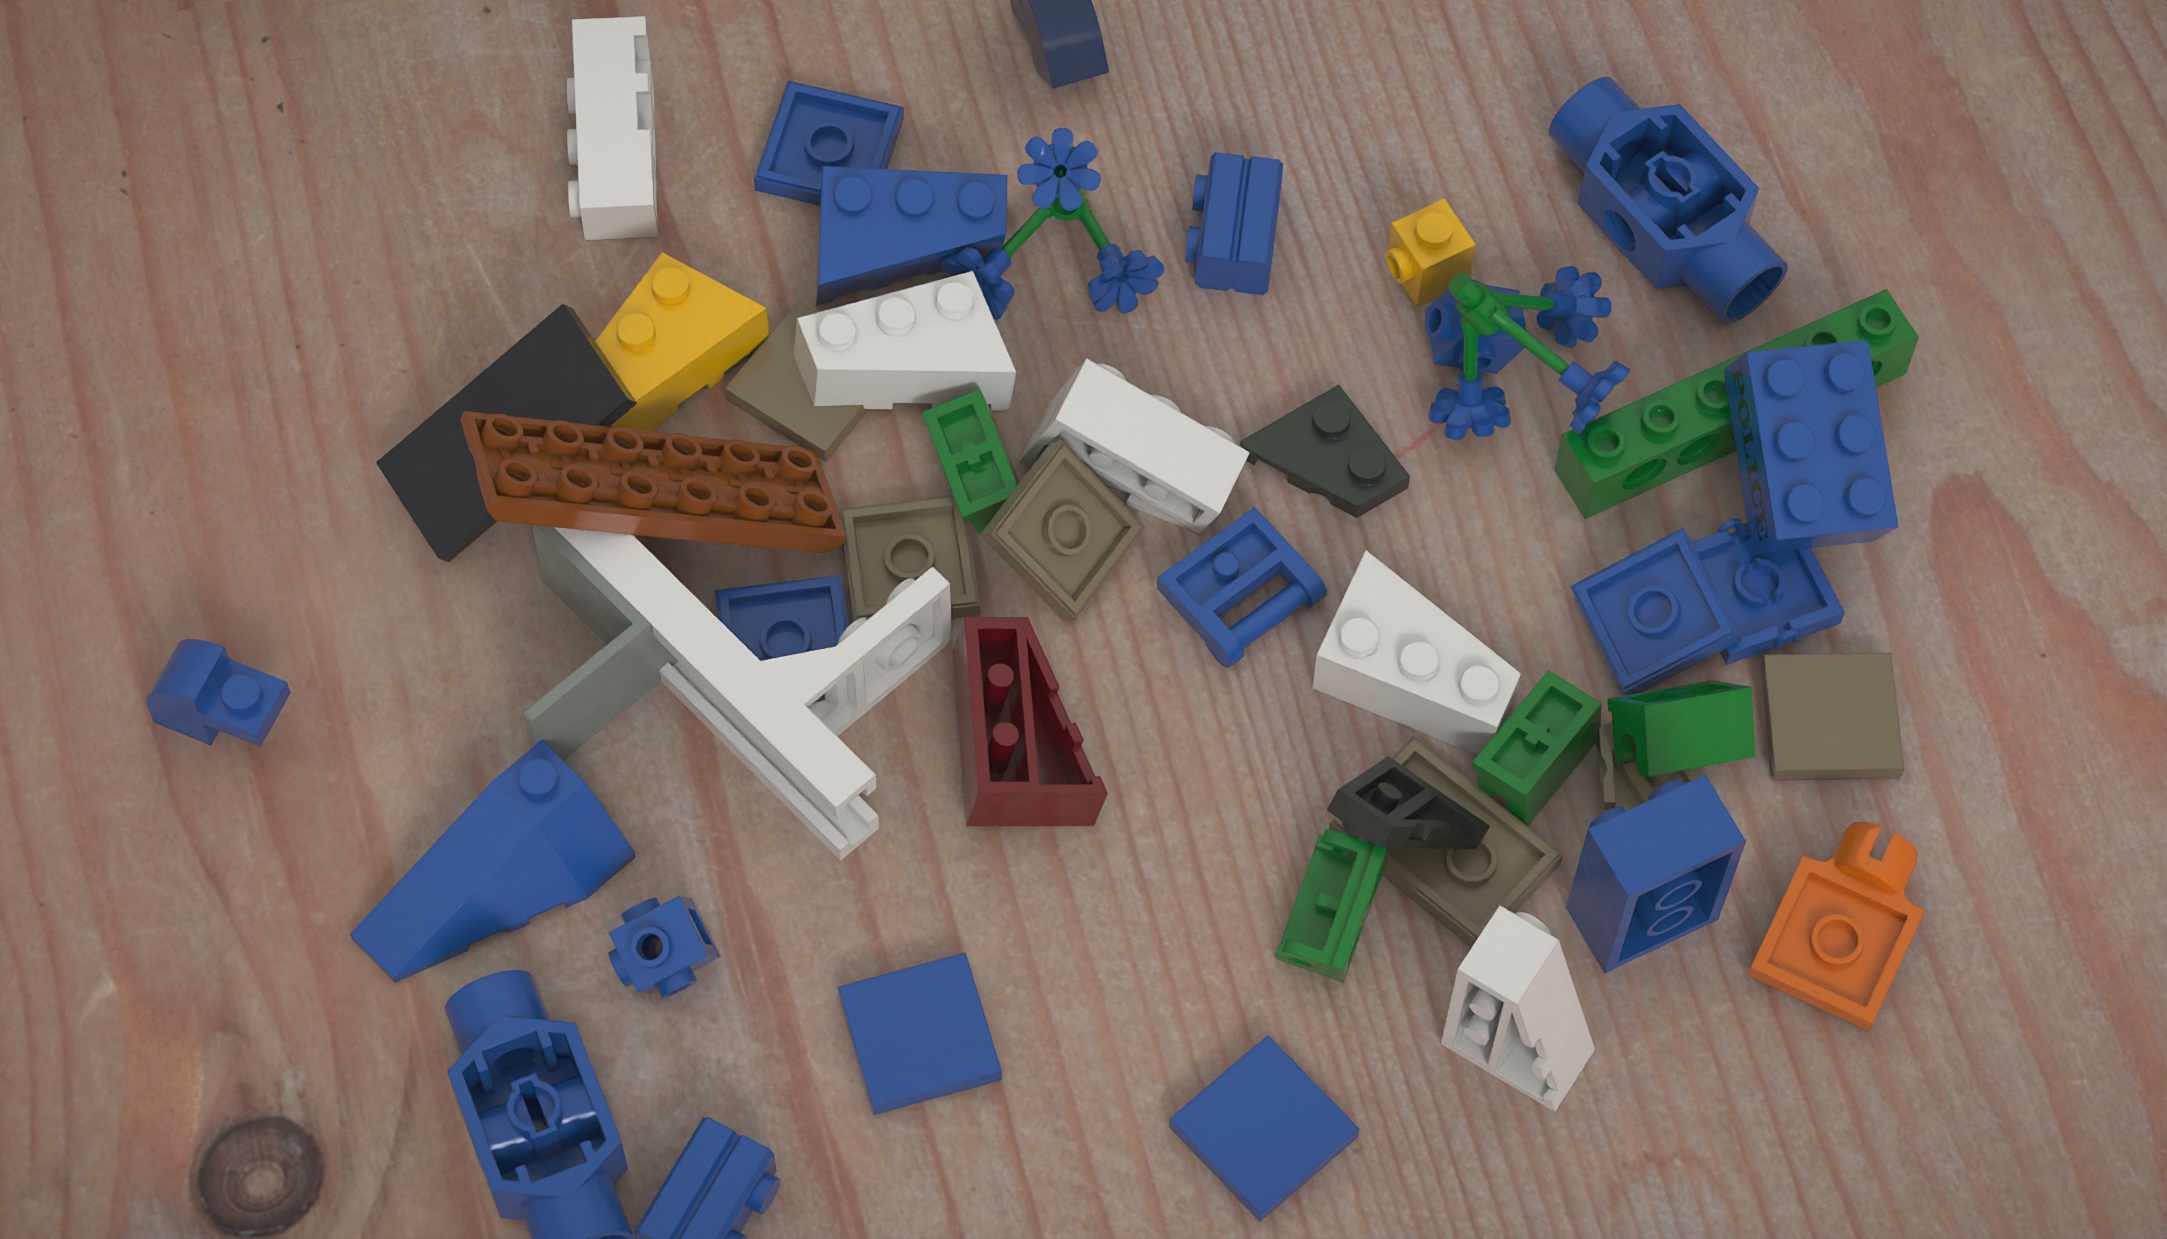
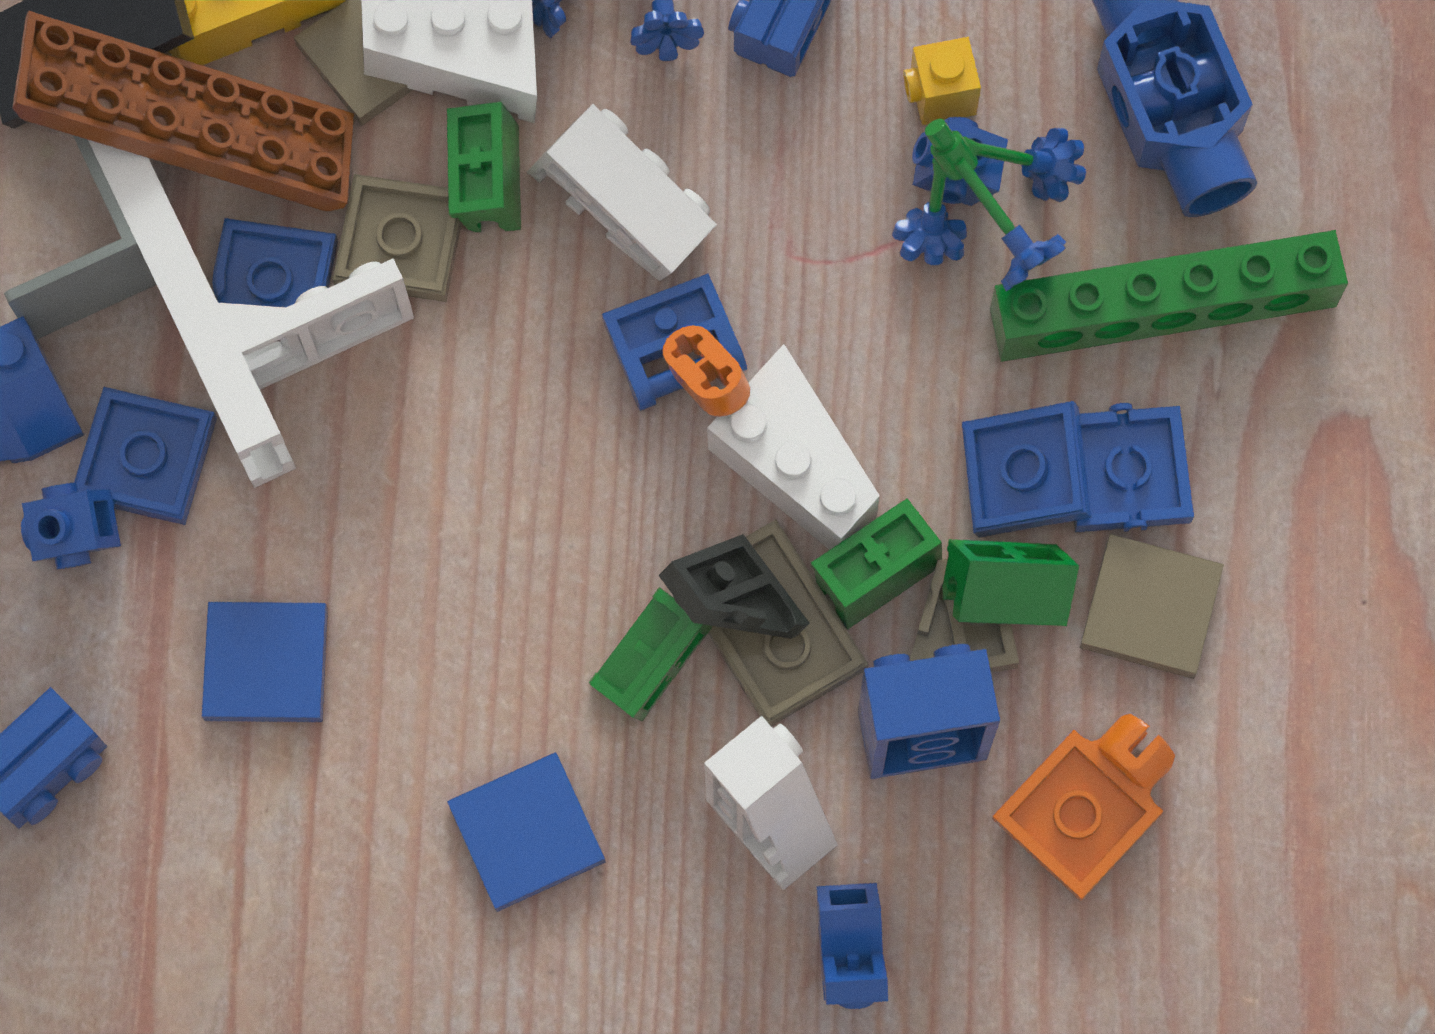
camera: 20 degrees right, 10 degrees up
dark red wedge [952,617,1108,826] -> none
dark tan tile [980,440,1145,621] -> none
pearl dark grey wing [1240,385,1410,518] -> none
blue brick [1724,340,1899,554] -> none
none -> blue tile [74,387,217,525]
none -> orange beam [663,325,750,417]
none -> blue brick [816,883,888,1009]

